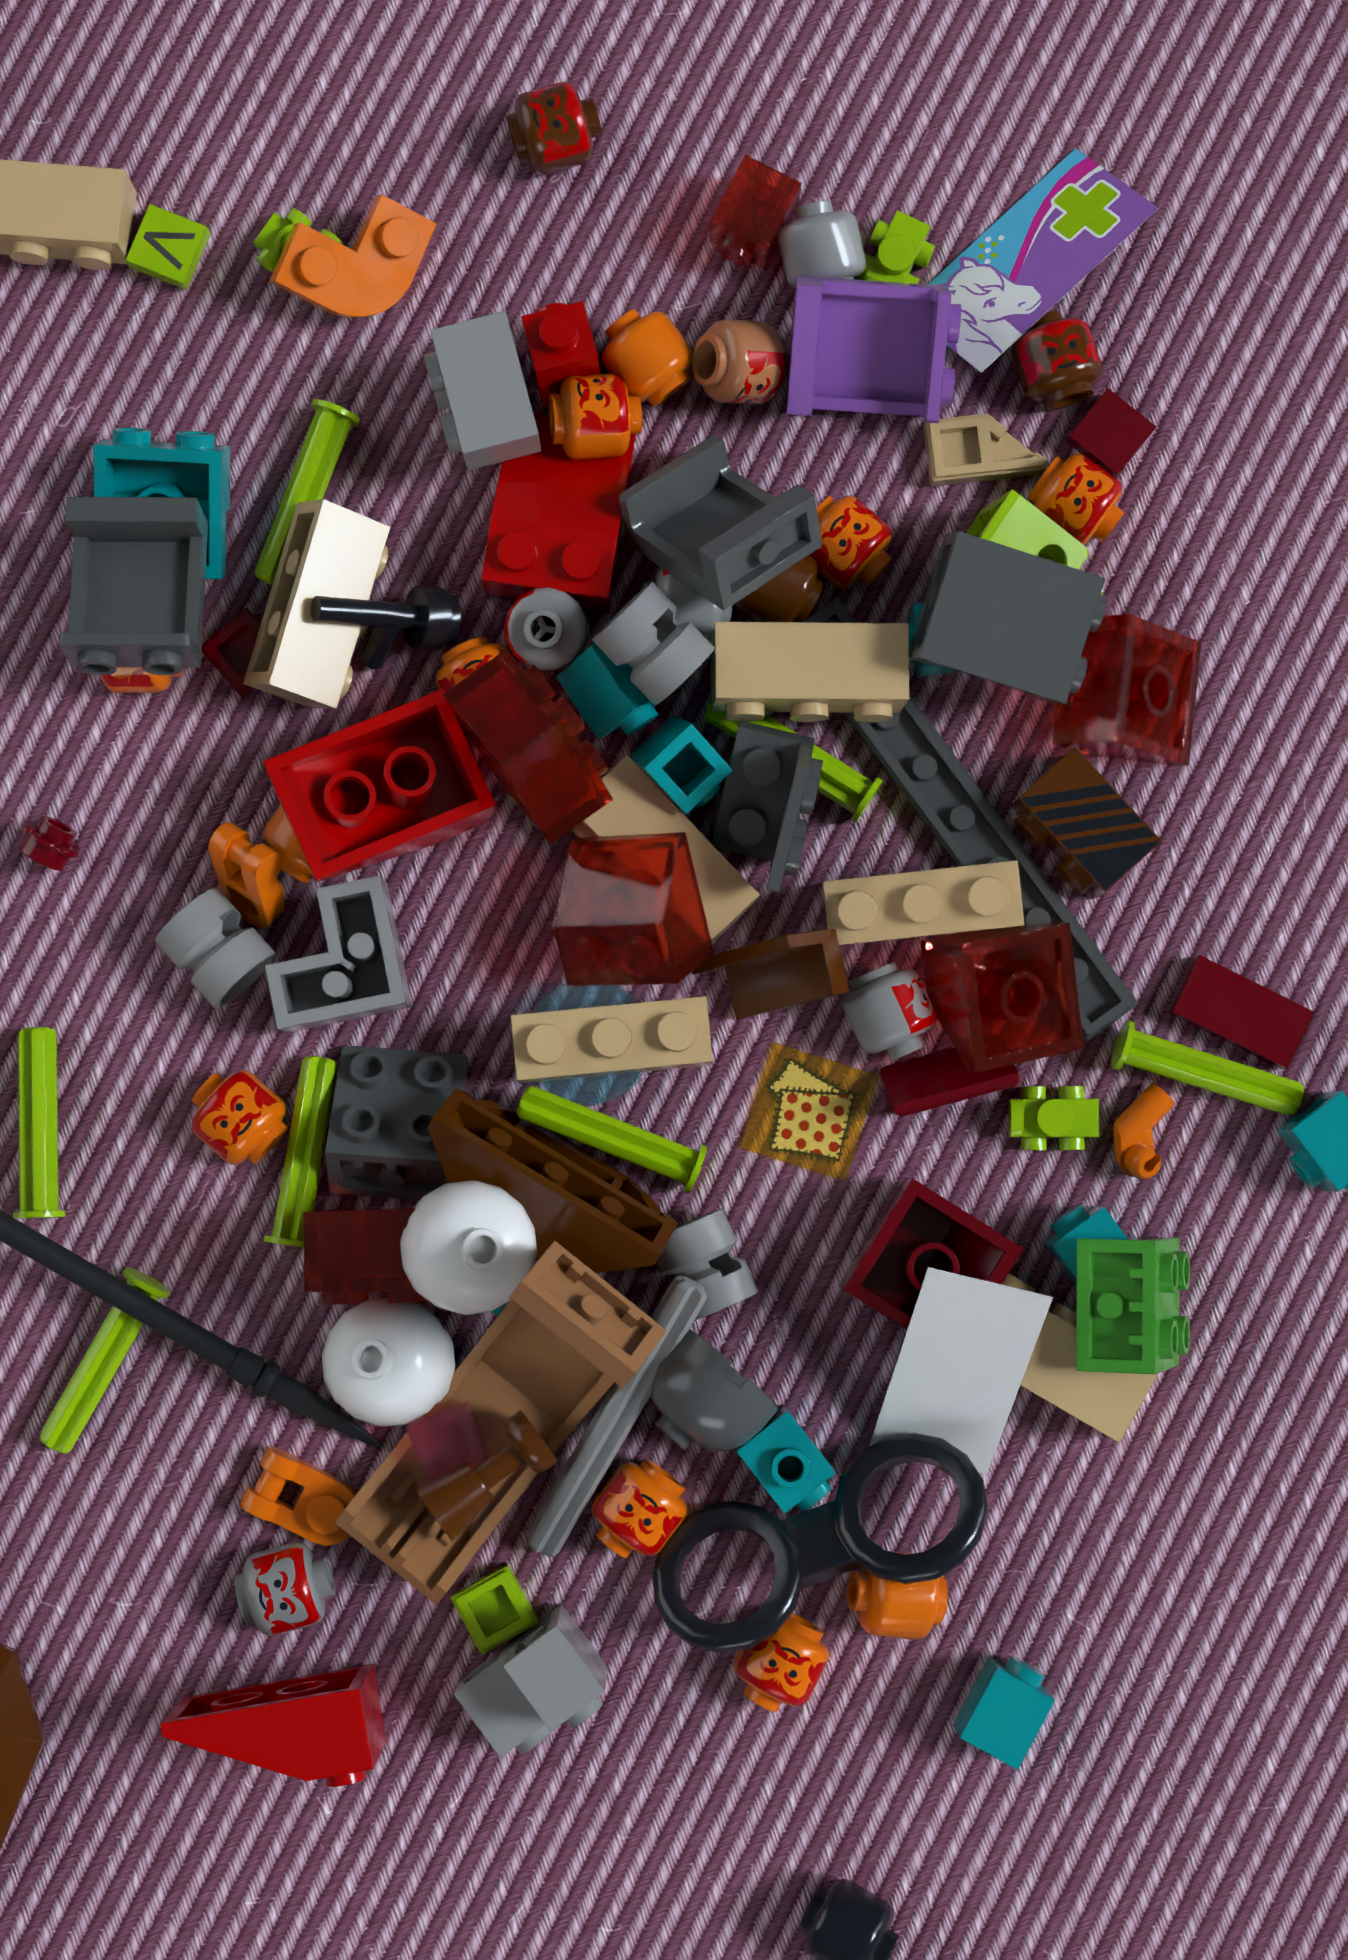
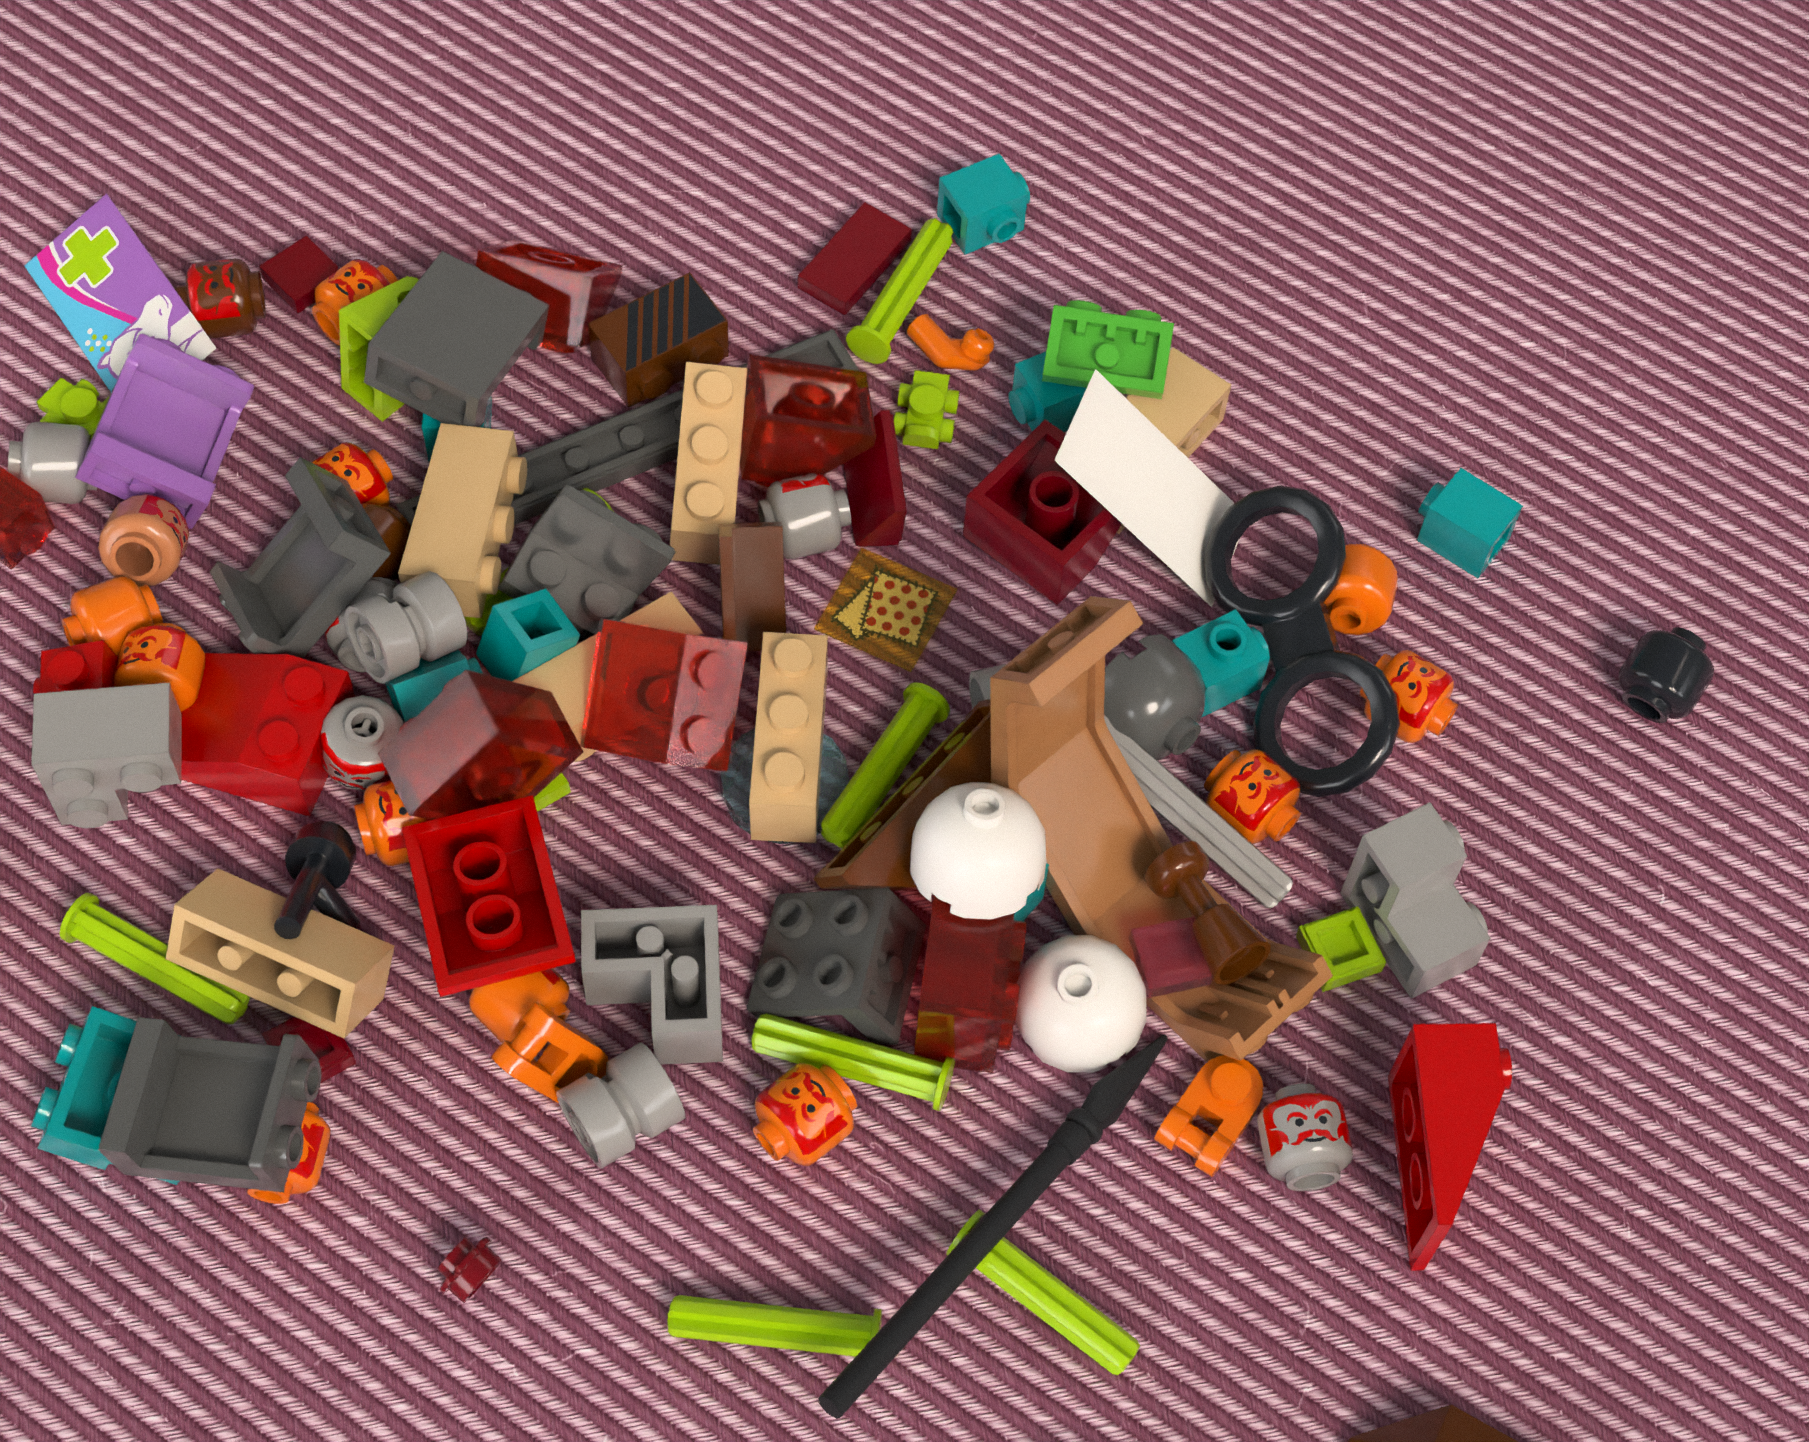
camera: 80 degrees left, 25 degrees down
tan tile [923,413,1048,487] -> none

